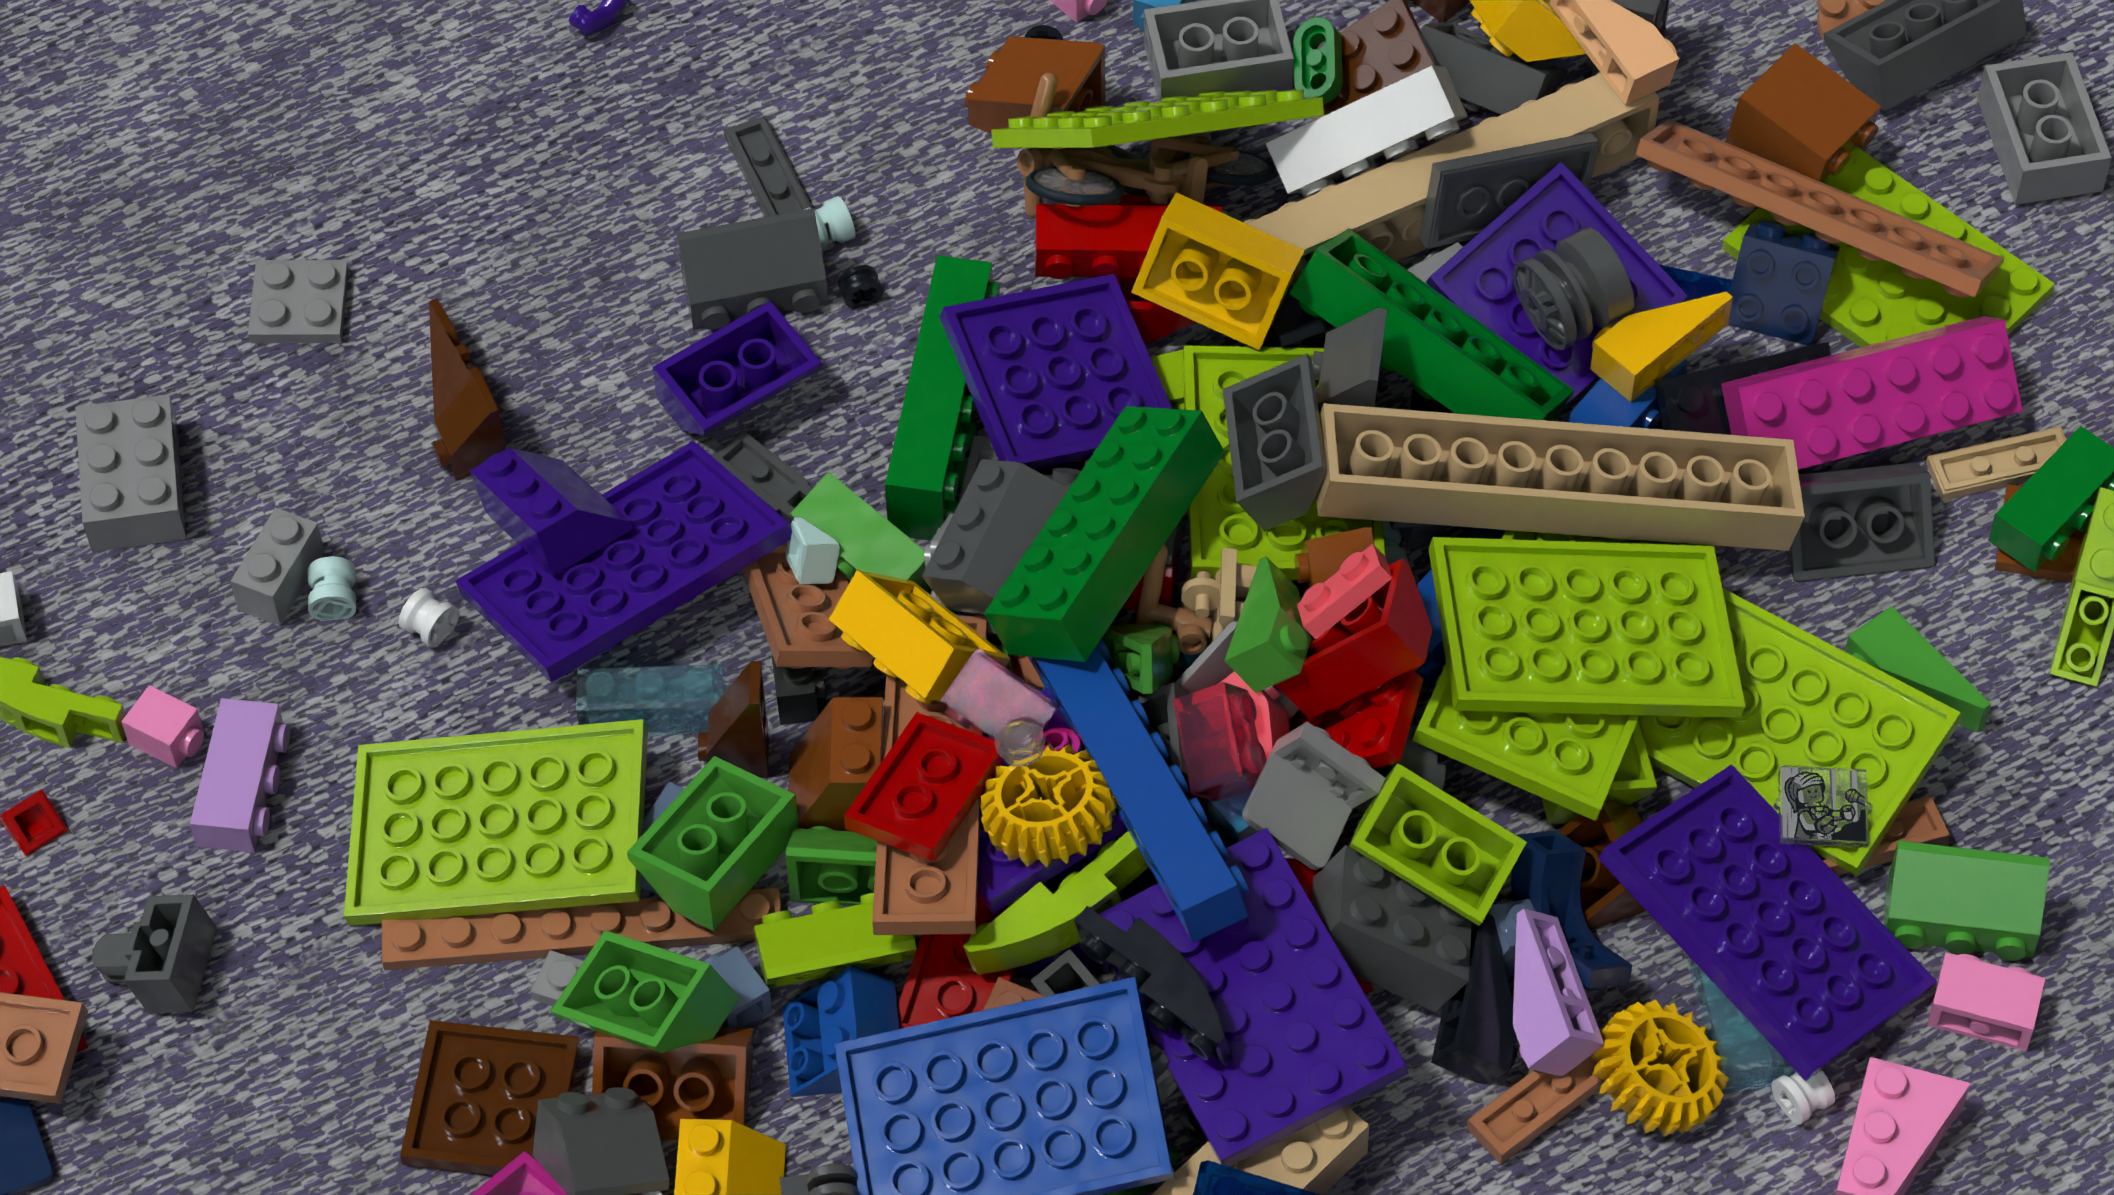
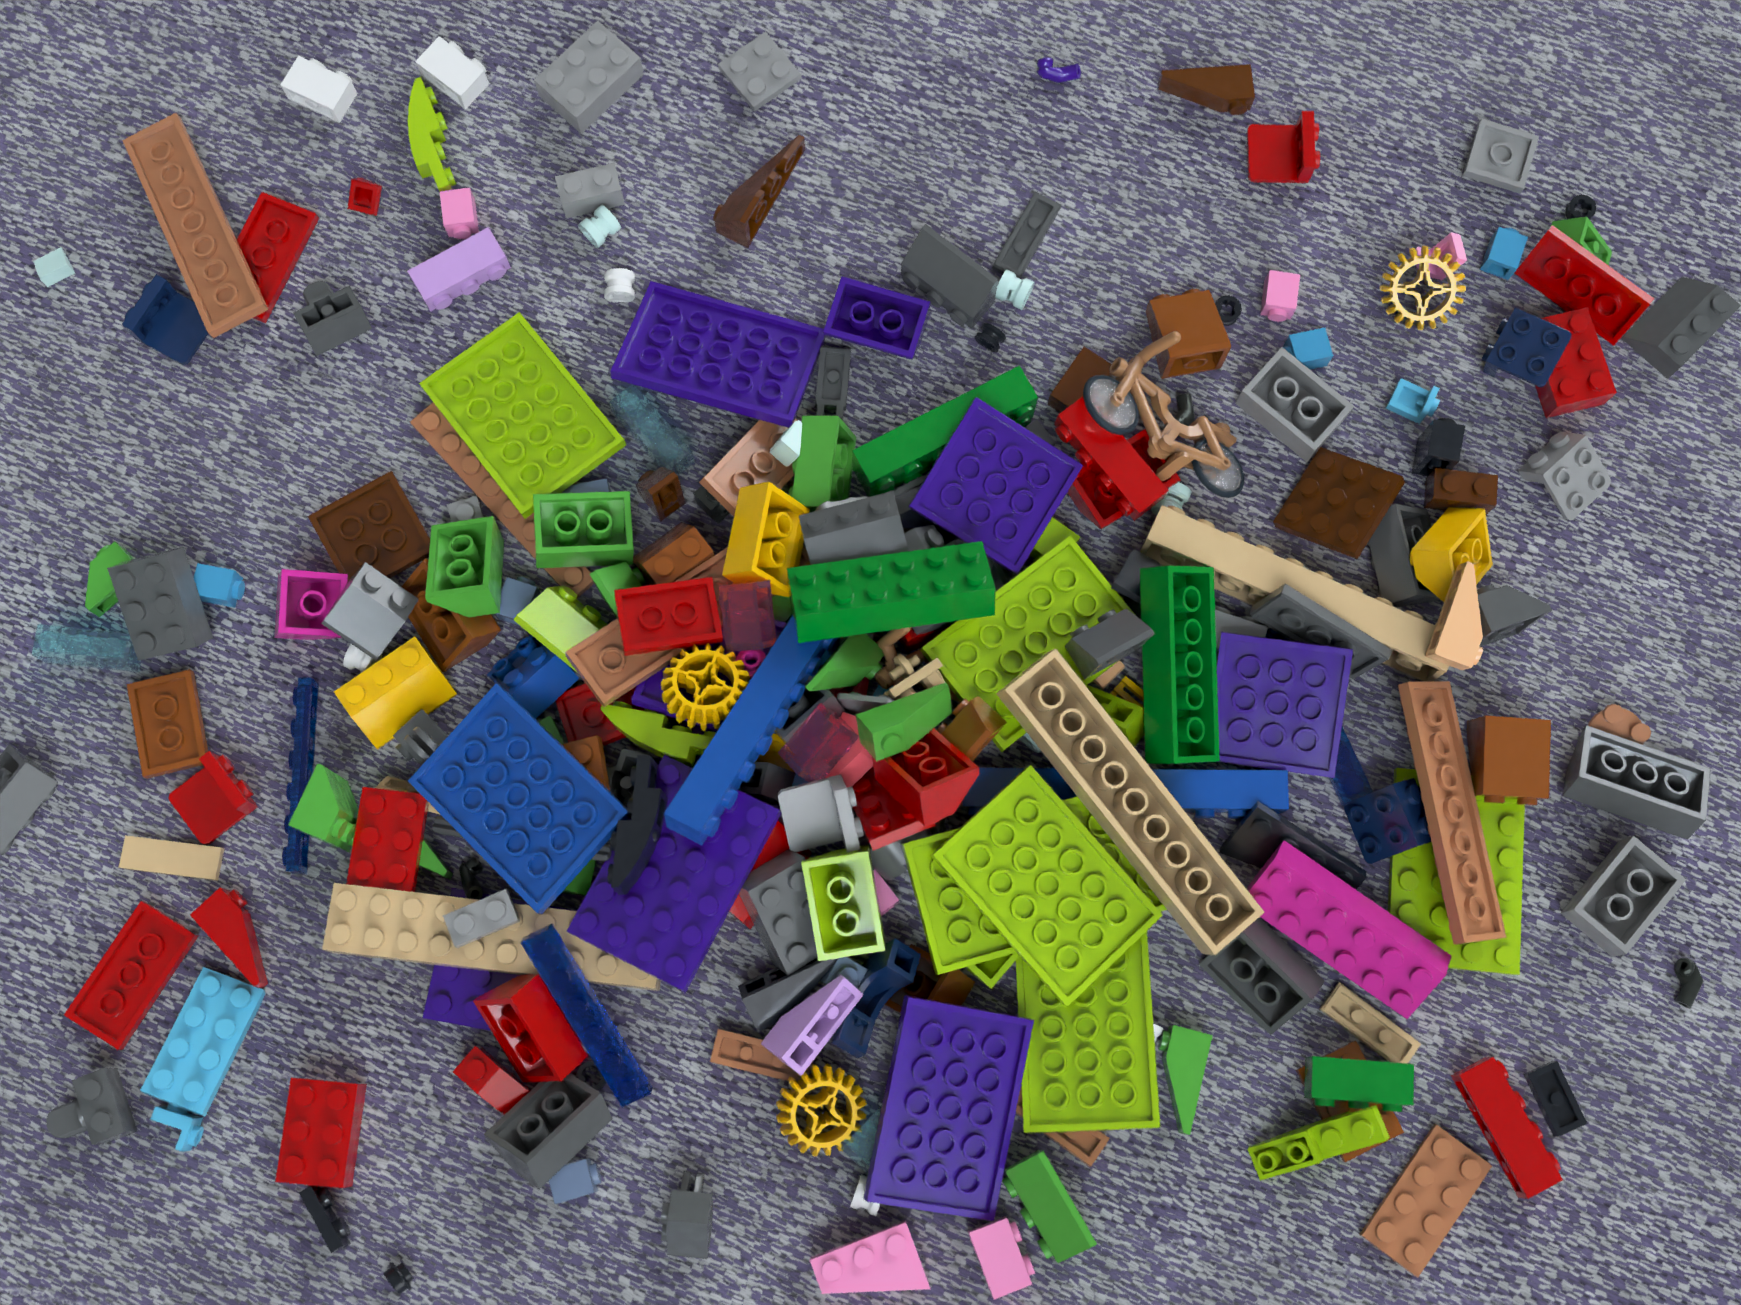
camera: 50 degrees right, 20 degrees up
dark purple slope [470,447,633,576] -> none
lime plate [991,89,1324,148] -> none
clear plate [994,721,1045,767] -> none
yellow slope [1131,192,1305,351] -> none
dark grey slope [1223,354,1327,531] -> none
white brick [1265,66,1468,198] -> none
green plate [1293,17,1343,105] -> none
coral plate [1297,543,1392,639] -> none
dark grey wheel [1513,227,1634,350] -> none
yellow slope [1590,292,1733,403] -> none
piece [1774,765,1873,848] -> none
none -> reddish brown brick [1047,347,1113,413]

